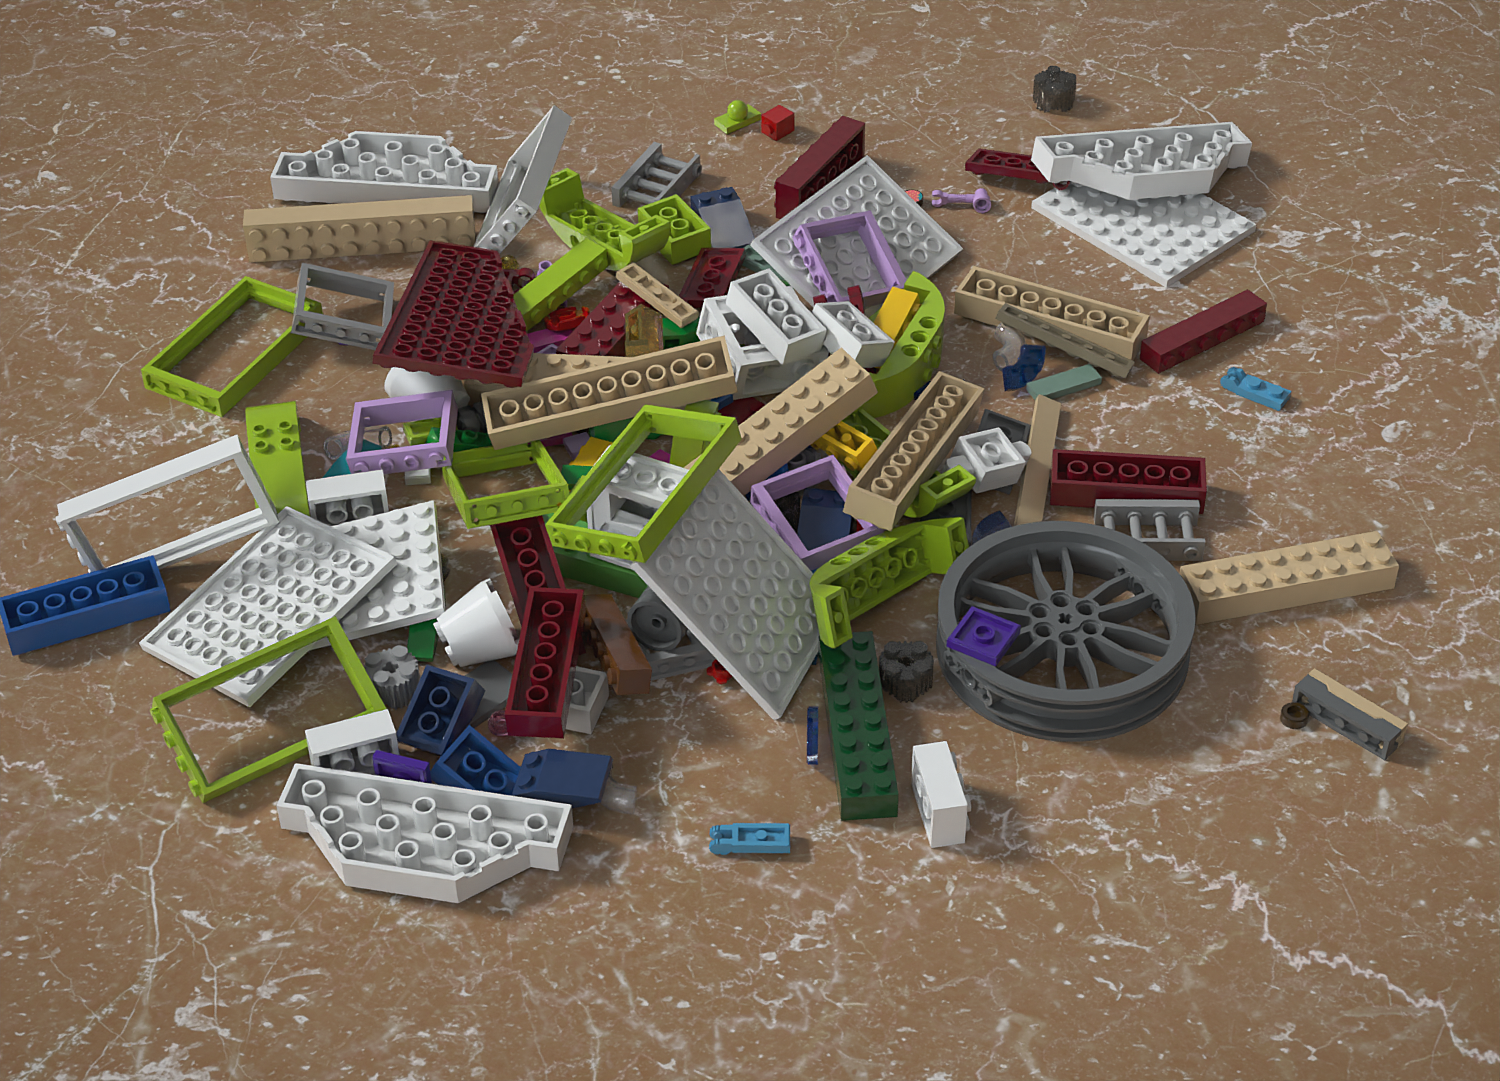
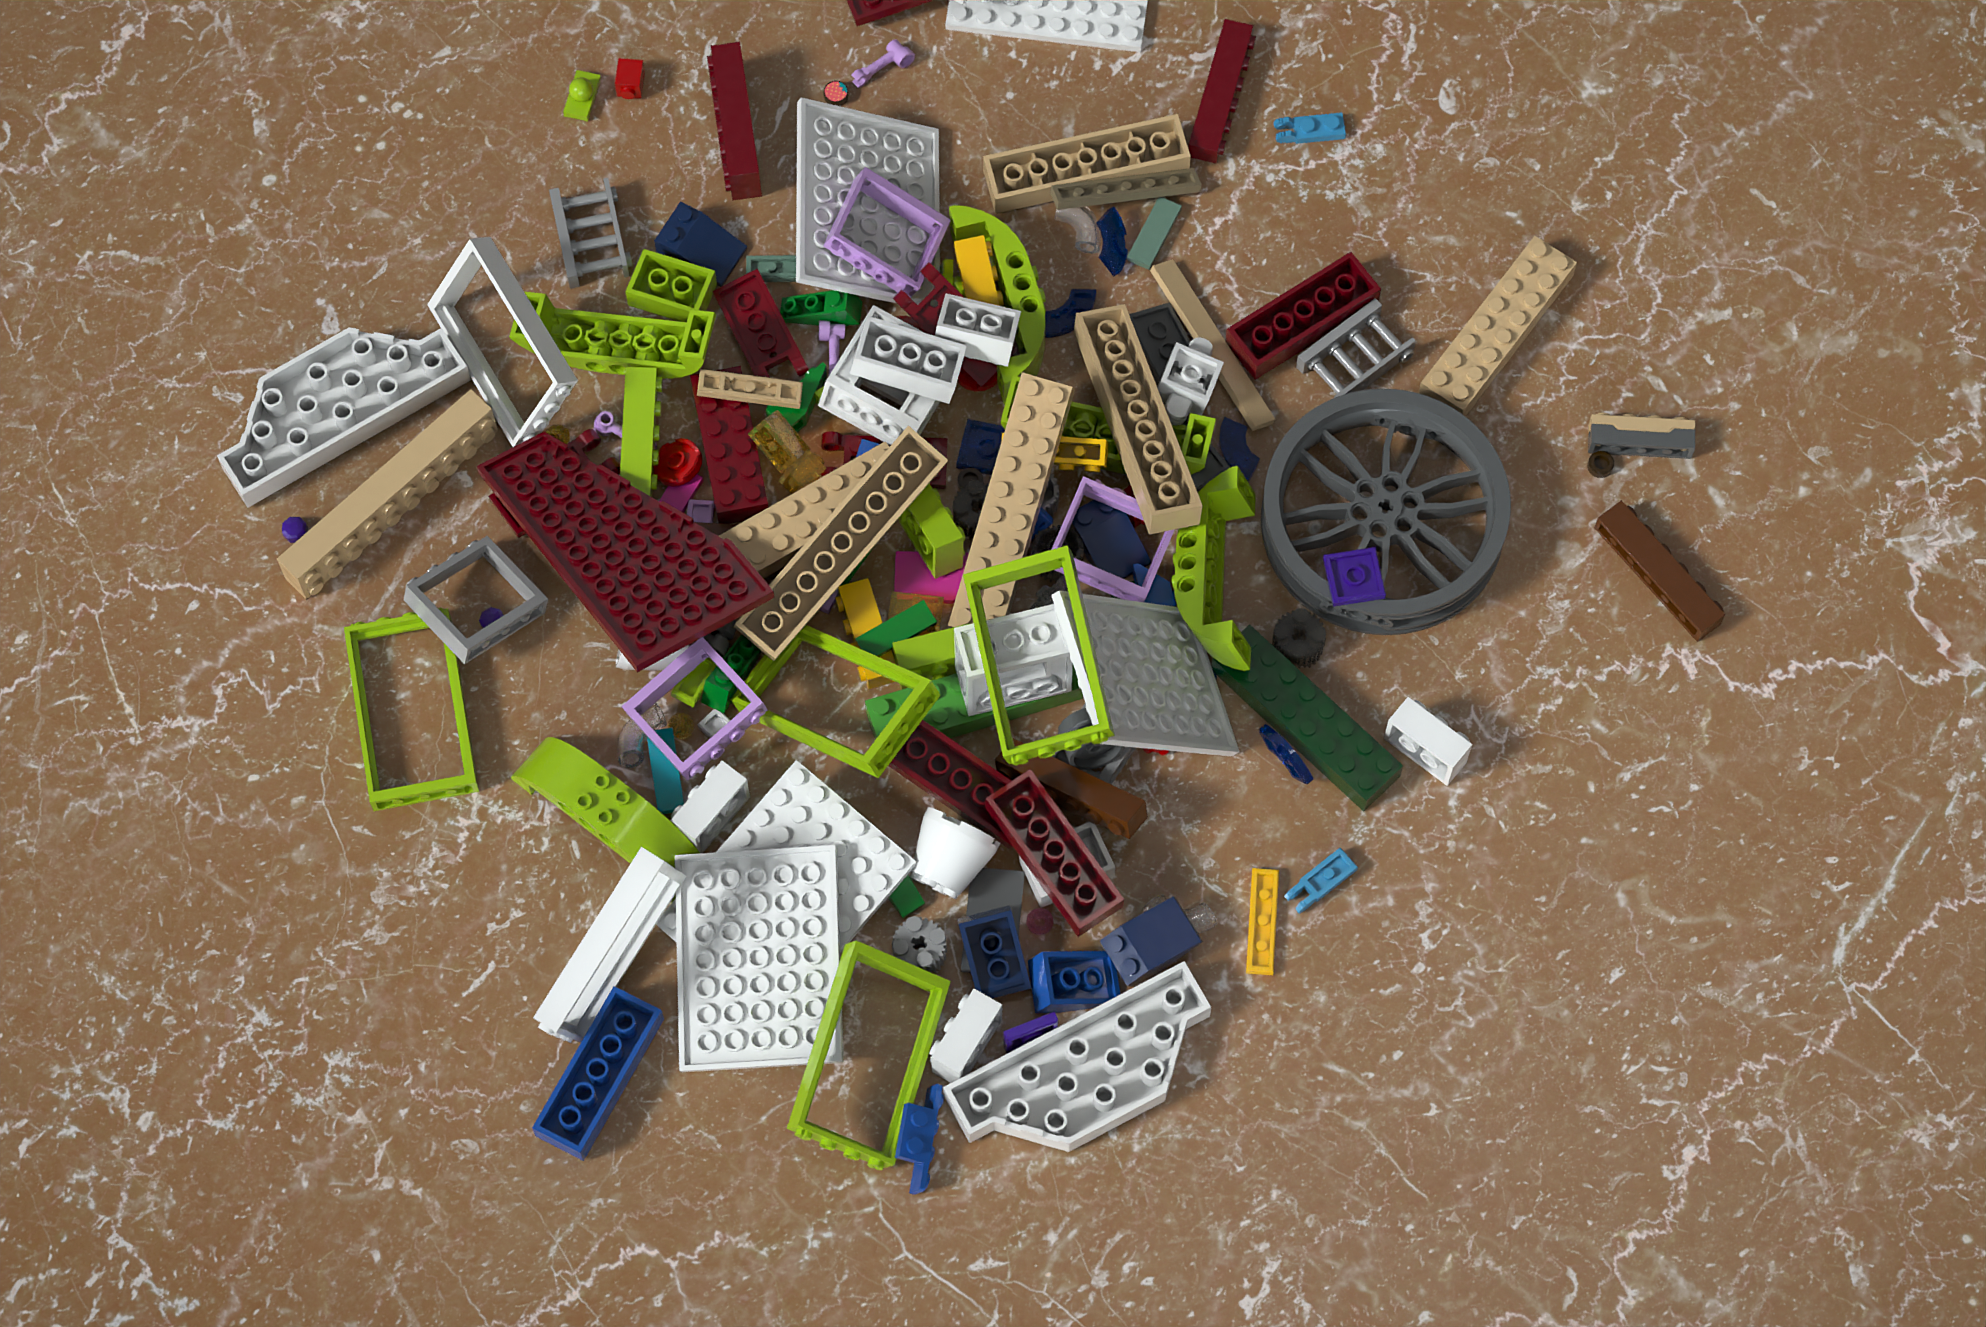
camera: 40 degrees left, 25 degrees up
none -> blue bracket [895,1084,944,1195]
none -> yellow tile [1246,868,1279,975]
none -> reddish brown brick [1594,500,1725,642]

